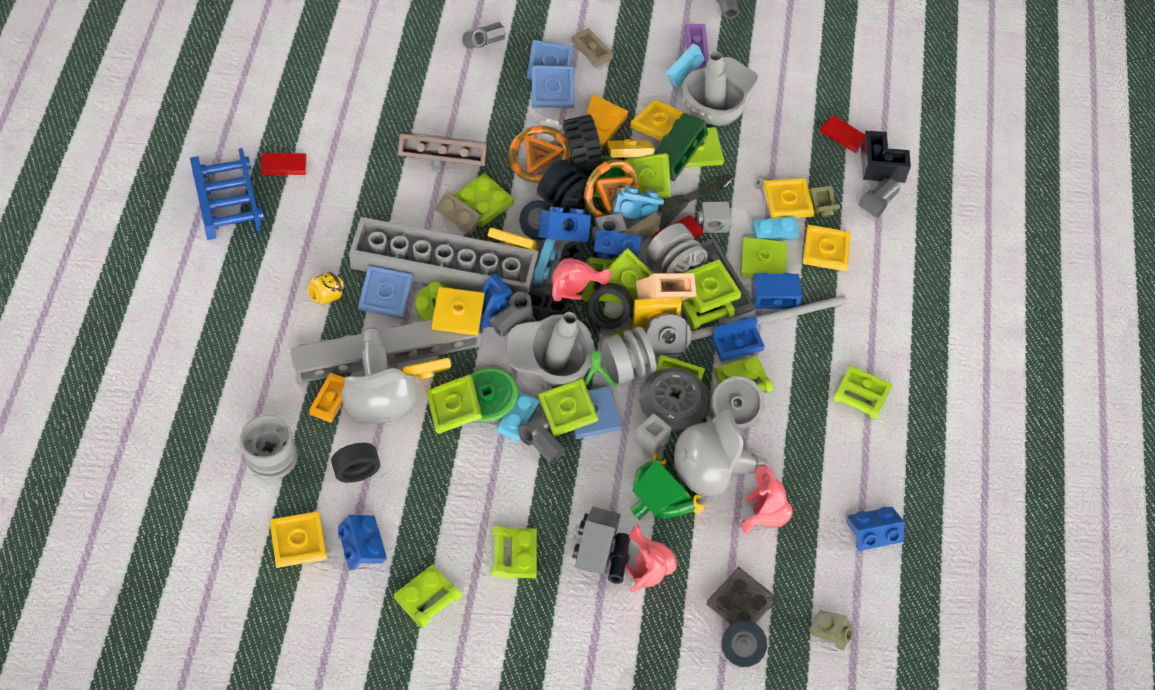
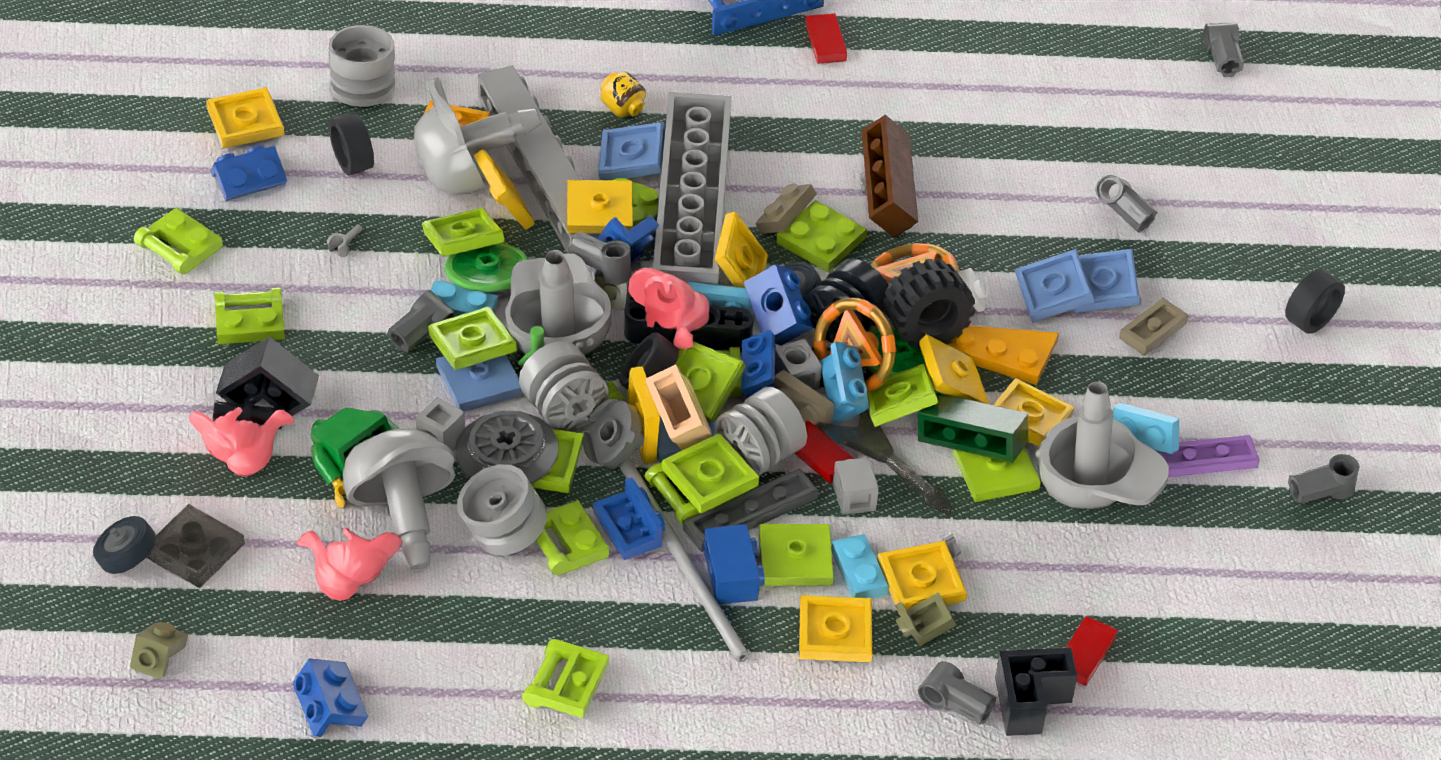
camera: 85 degrees right, 10 degrees down
none -> light grey hand [327,224,362,257]

